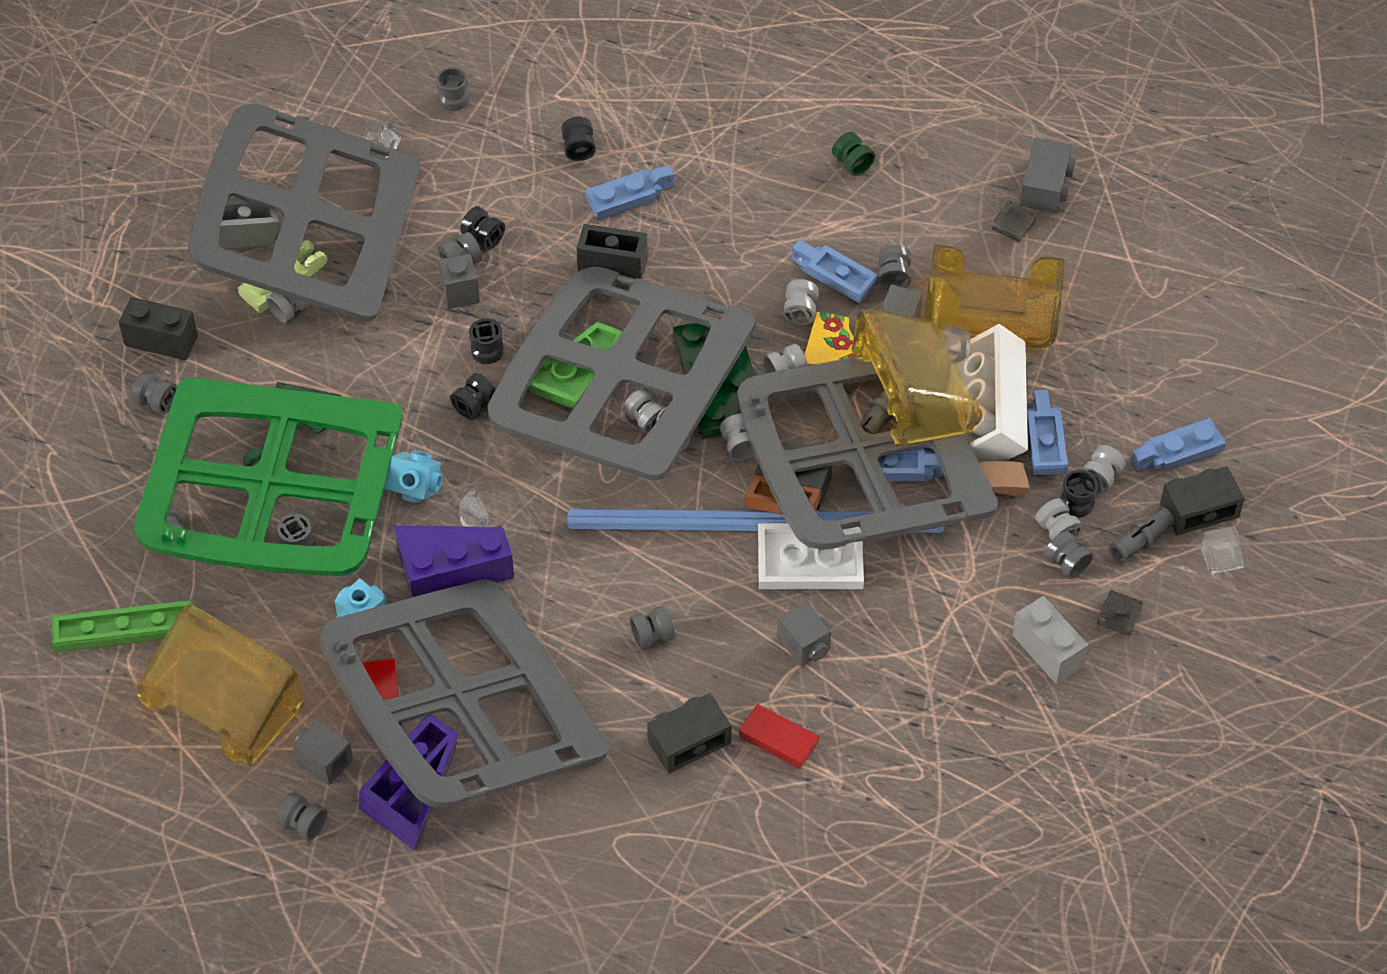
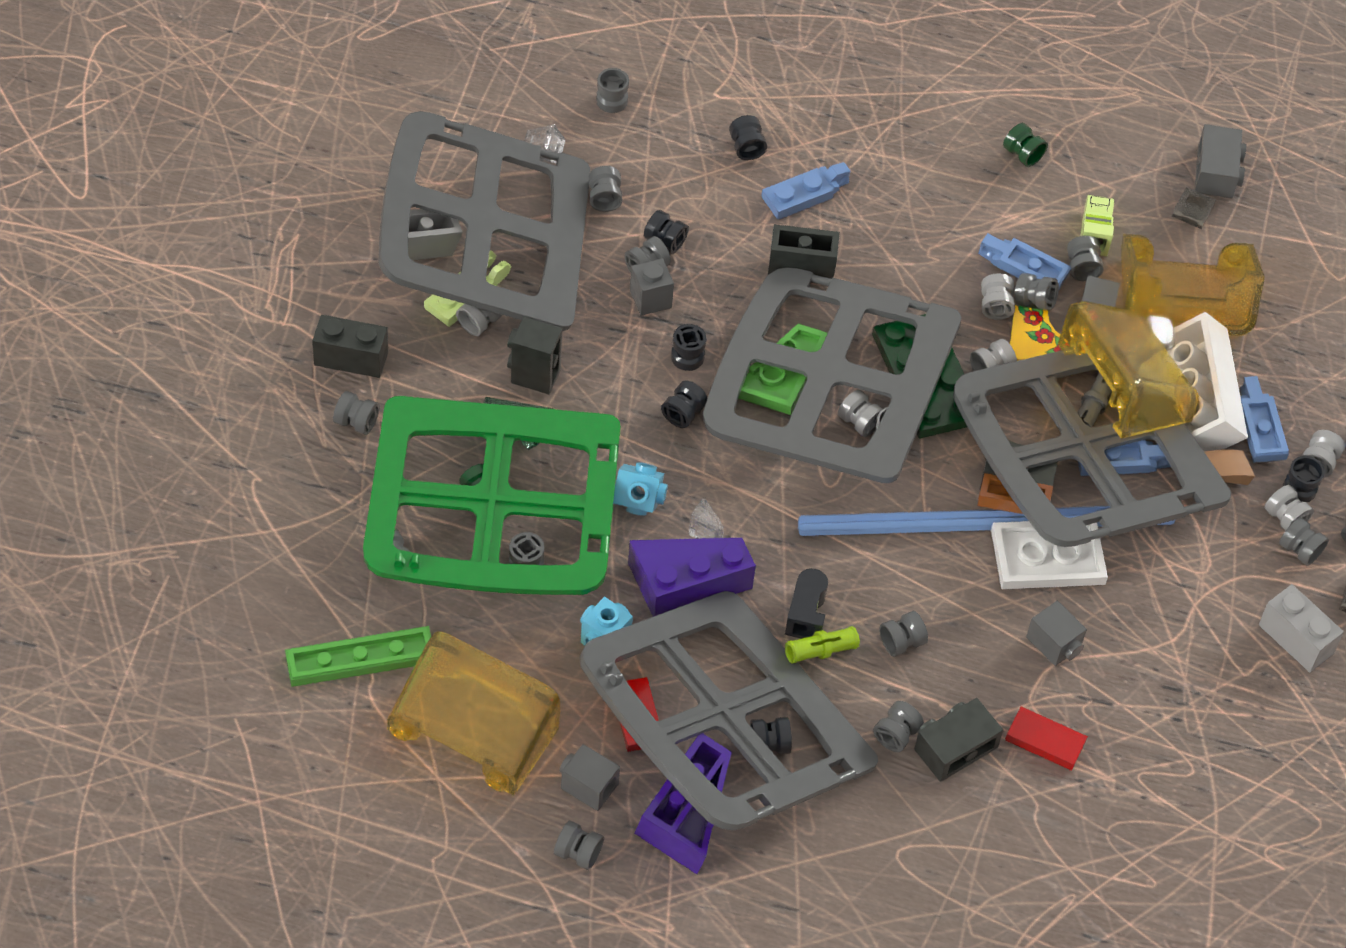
camera: 10 degrees left, 0 degrees up
light grey wheel [720,414,755,461] -> none
none -> pearl dark grey brick [507,317,562,395]
none -> dark grey wheel [589,166,622,212]
none -> black wheel [750,717,792,755]
none -> black leg [785,568,828,639]
none -> lime pin [785,626,860,664]
none -> dark grey wheel [873,701,924,752]
none -> dark grey wheel [1015,273,1059,311]
none -> yellowish green leg [1081,195,1114,256]

